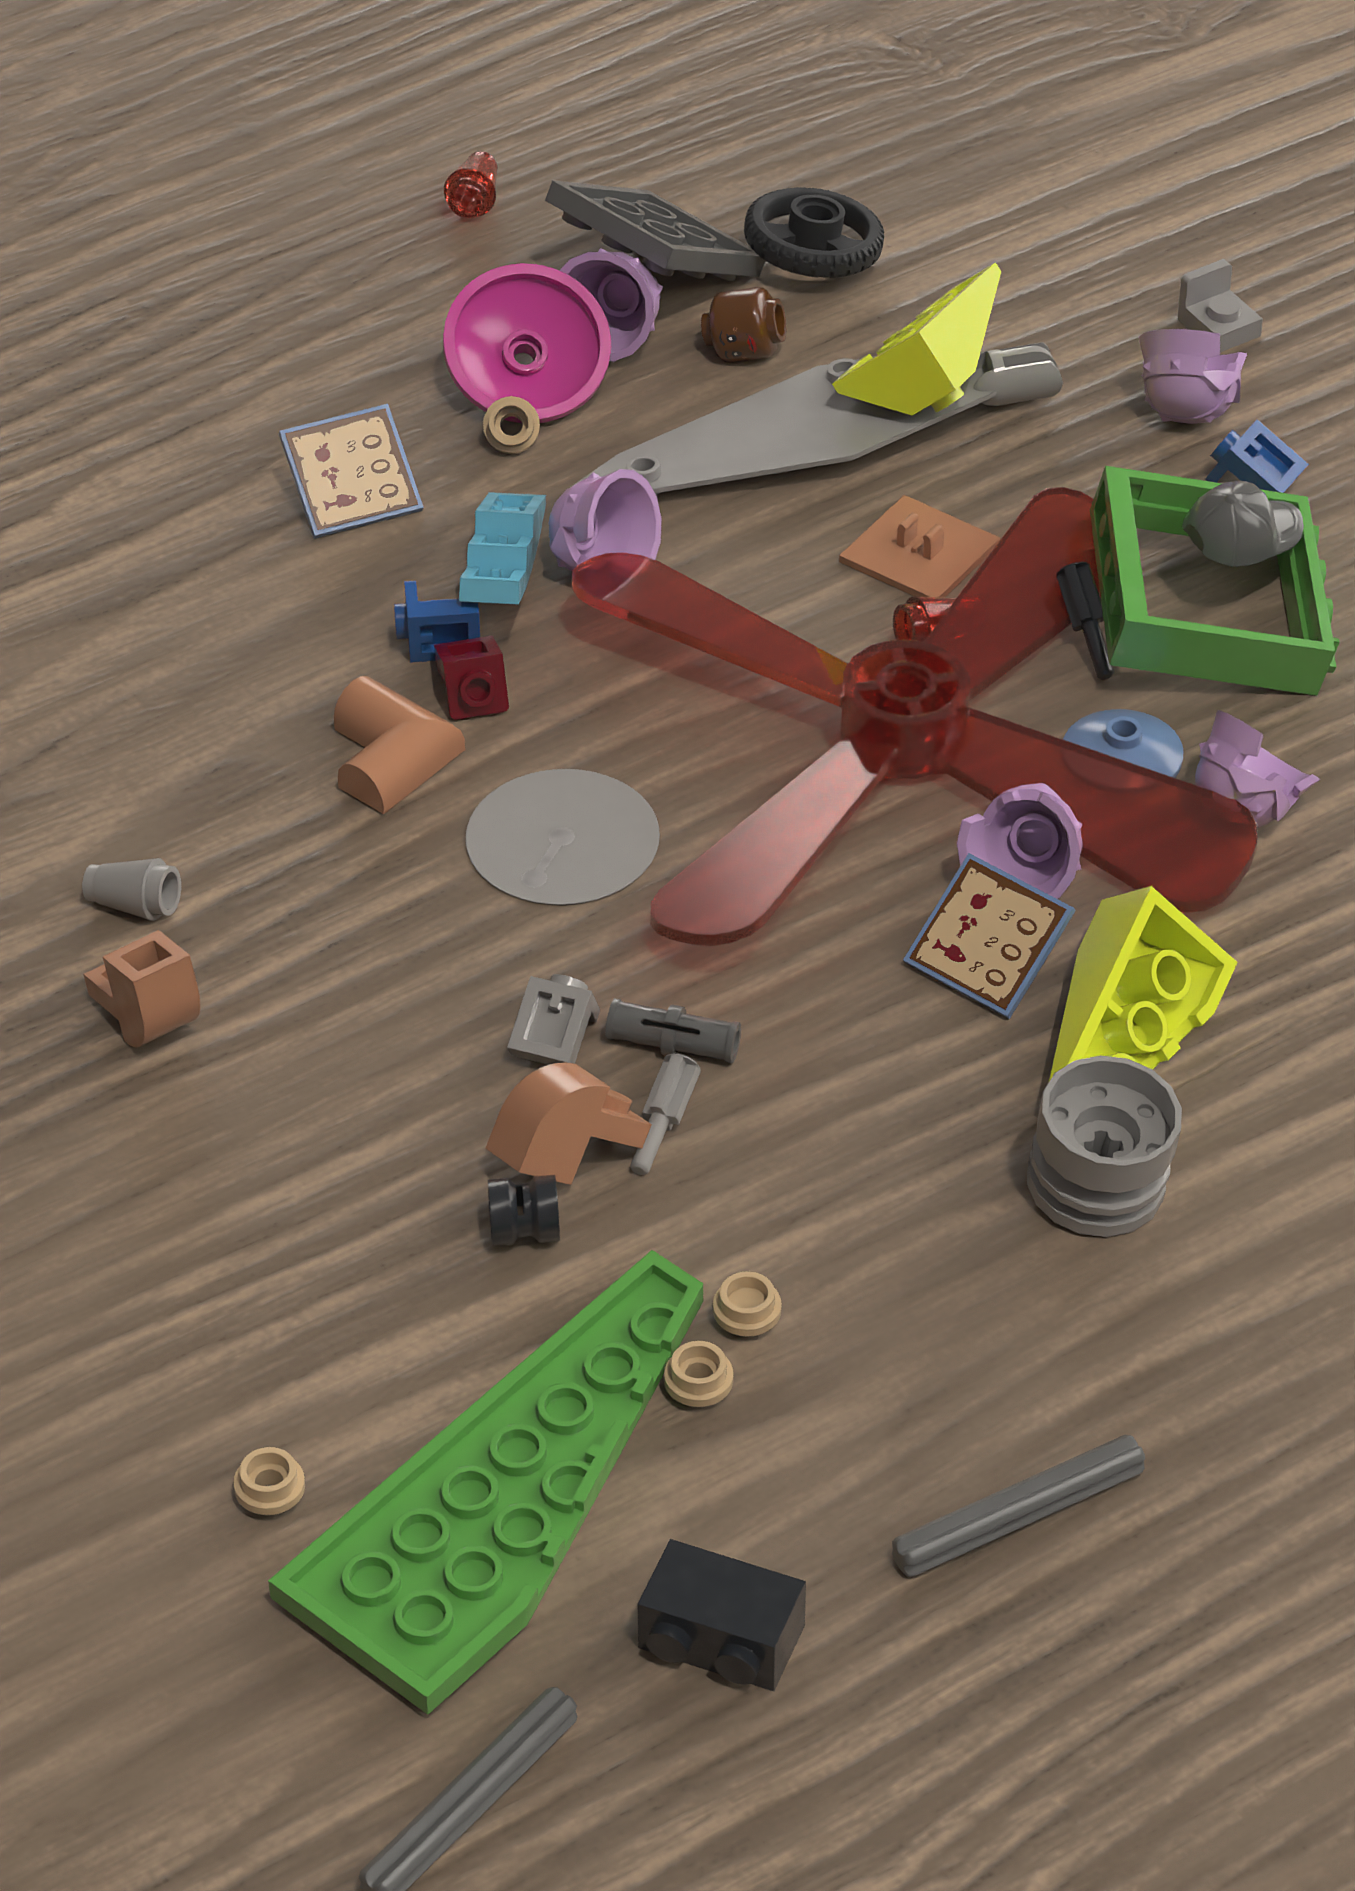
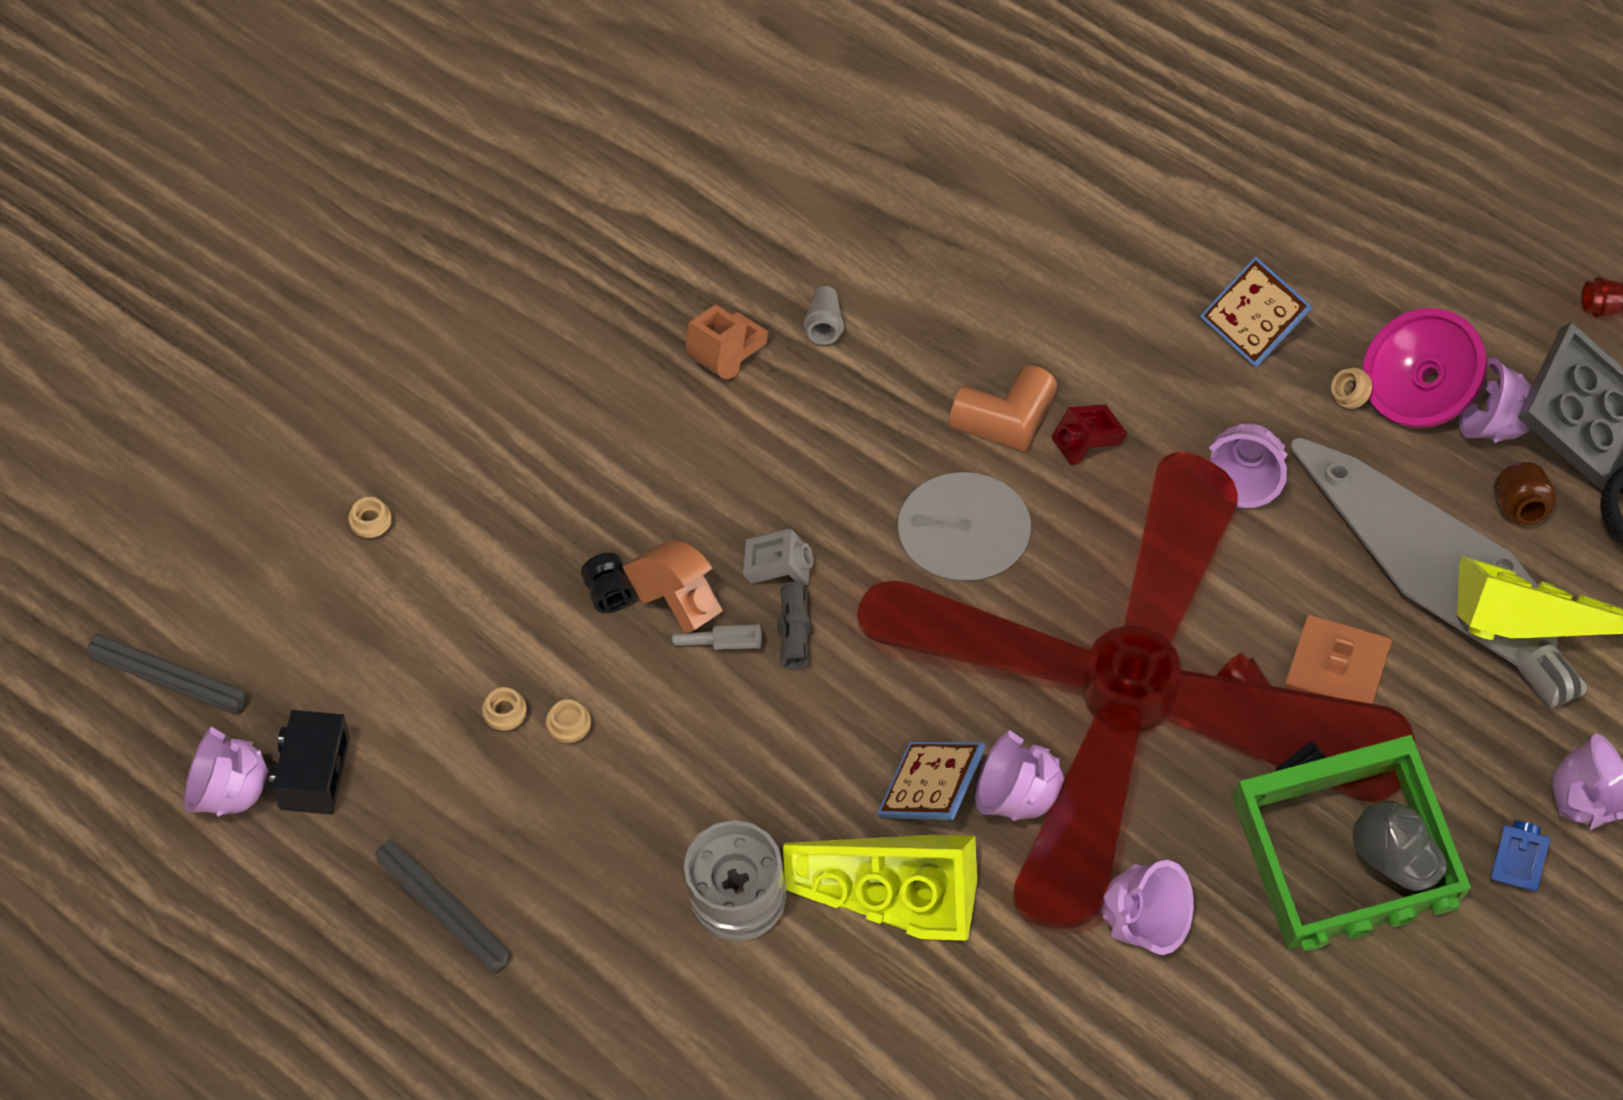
camera: 75 degrees right, 10 degrees up
bright green wing [268,1250,704,1715] -> none
blue bracket [394,581,480,663] -> none
medium azure slope [459,492,546,604] -> none
medium blue dish [1061,709,1183,797] -> none
none -> lavender helmet [184,727,270,817]

